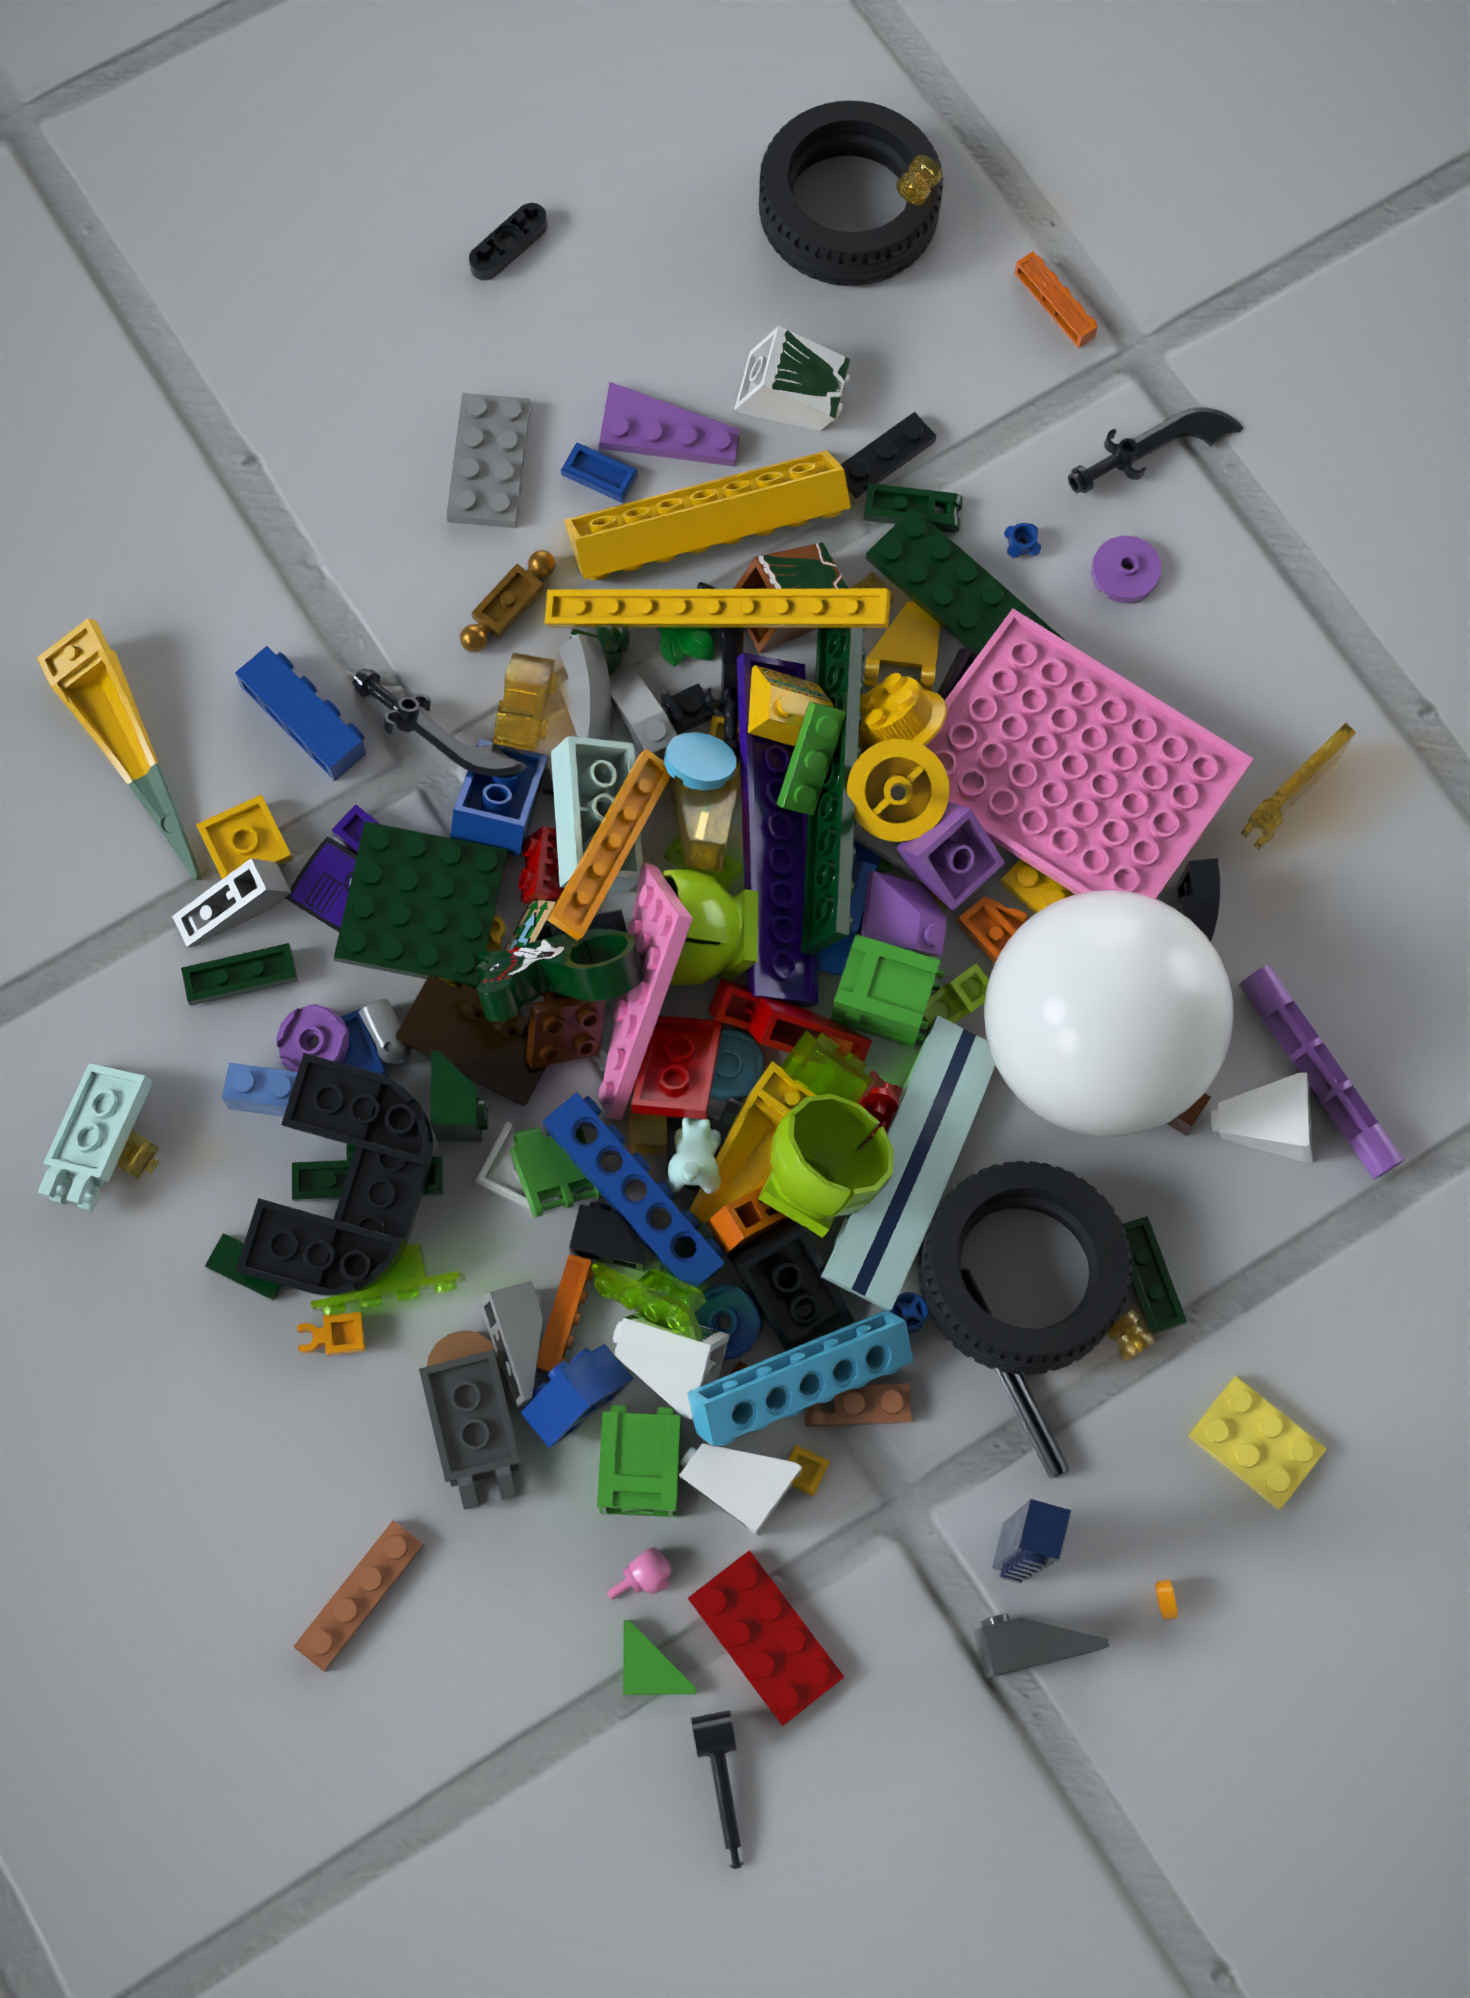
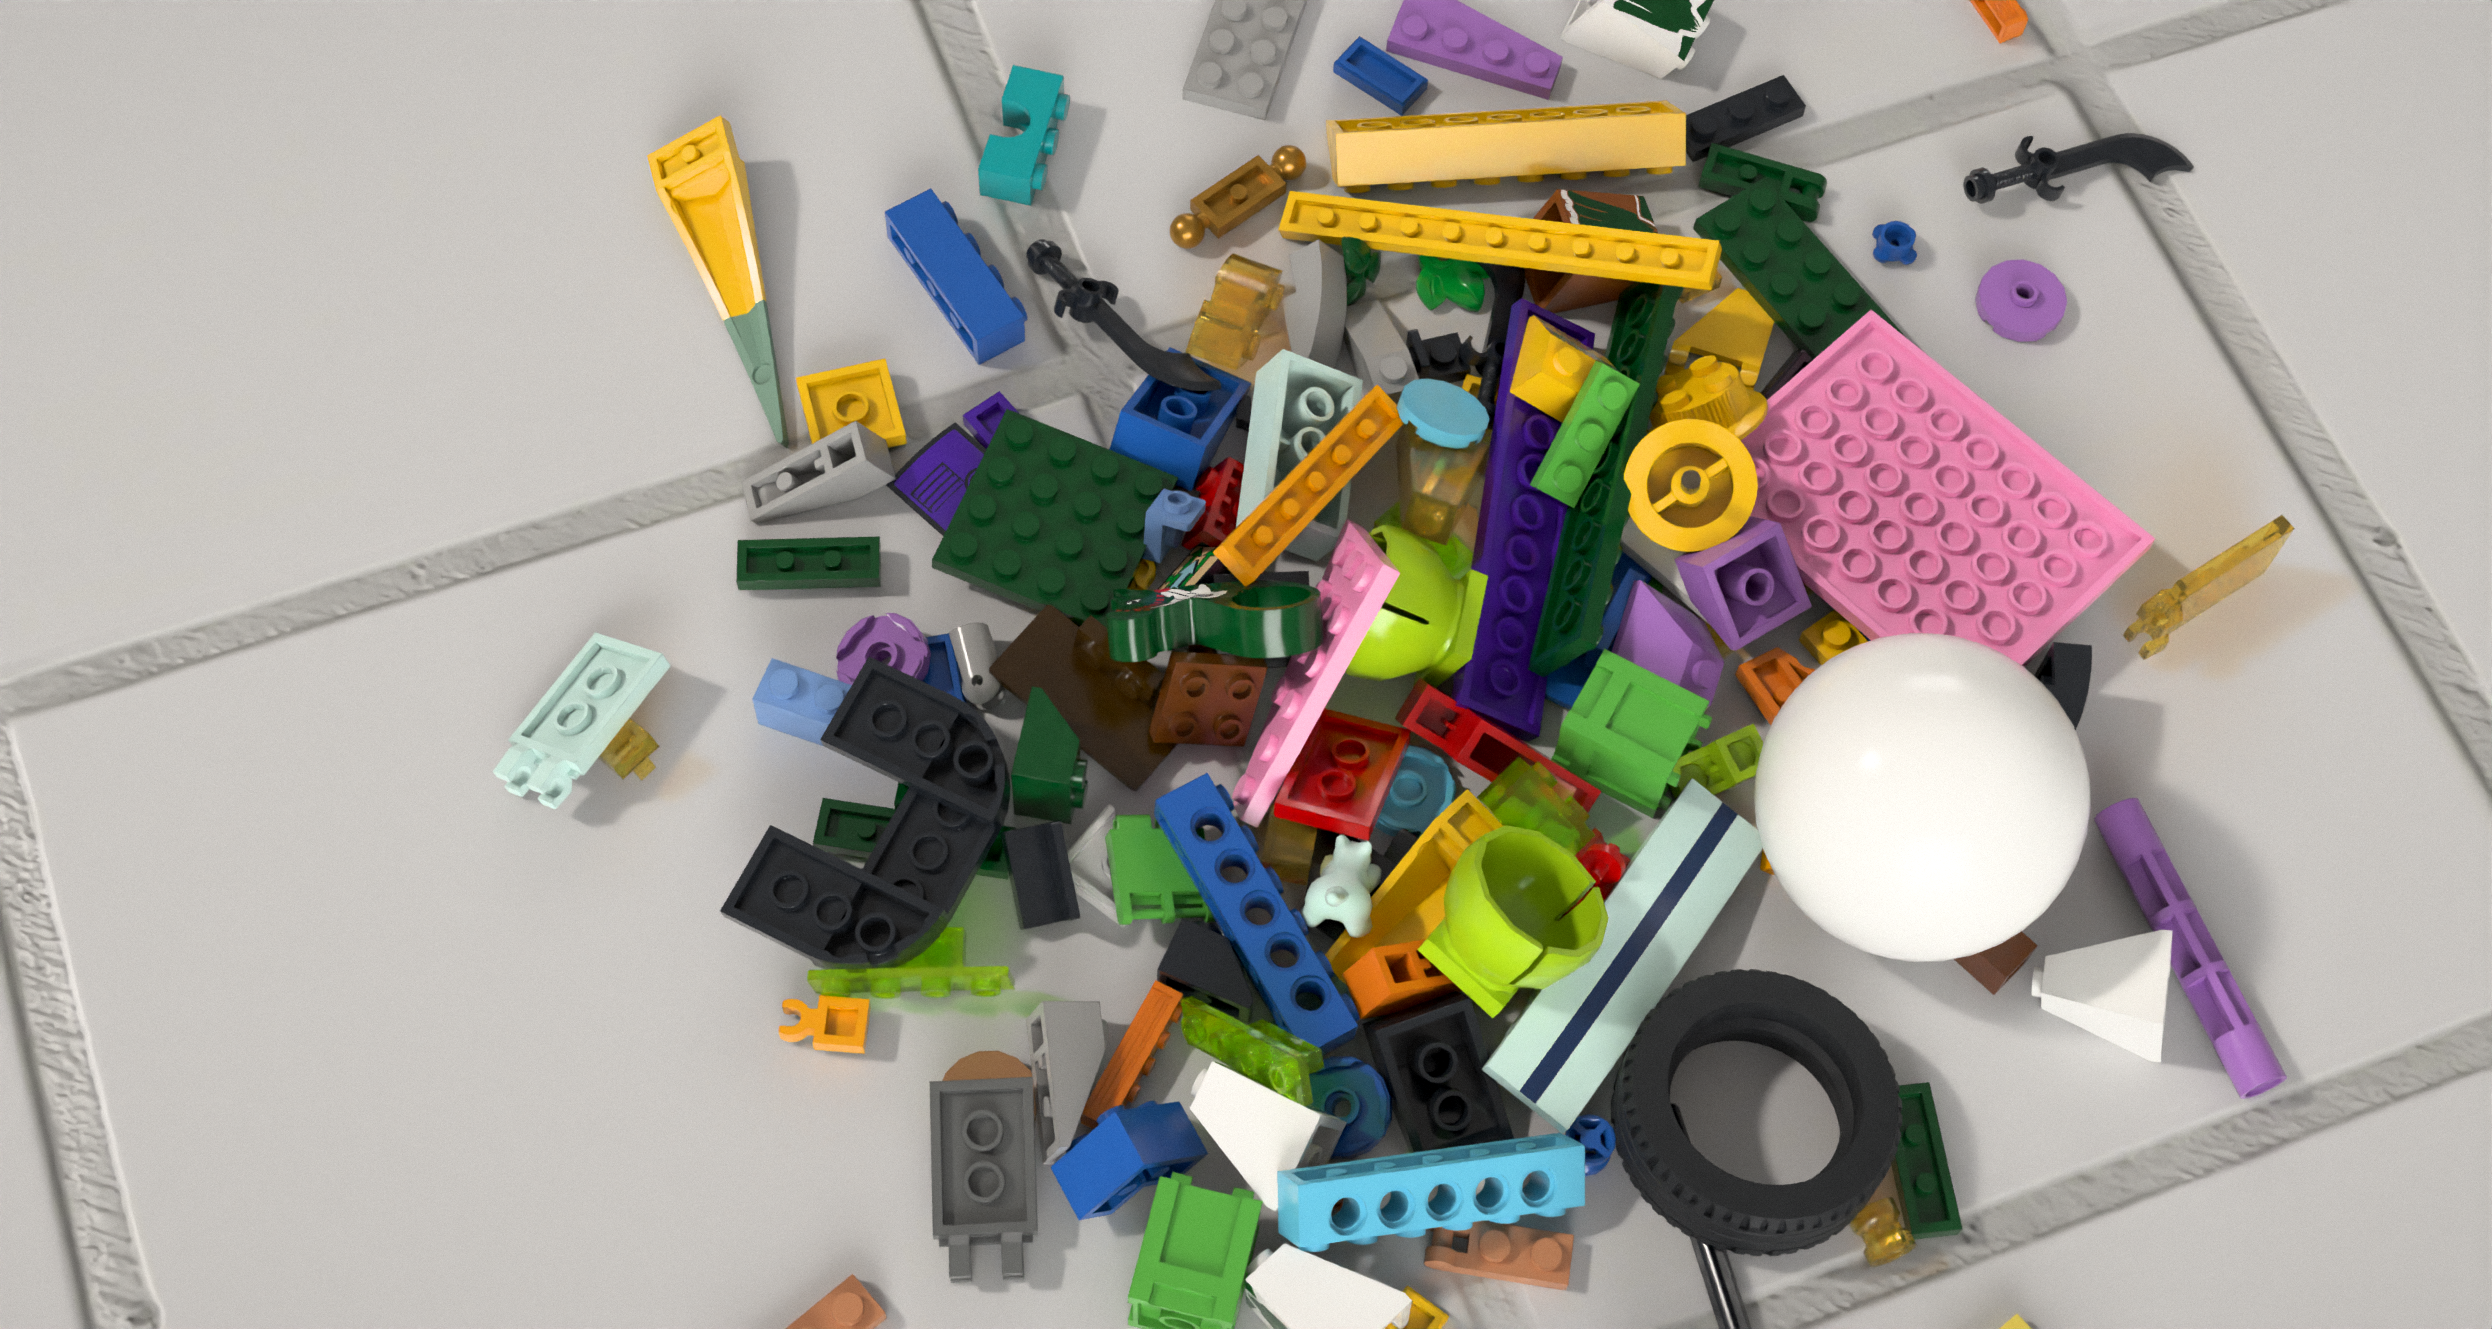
camera: 10 degrees right, 10 degrees down
dark green plate [205,1233,282,1301] -> none
none -> teal arch [978,65,1070,206]
none -> black panel [1000,820,1080,930]
none -> medium blue bracket [1143,489,1206,563]

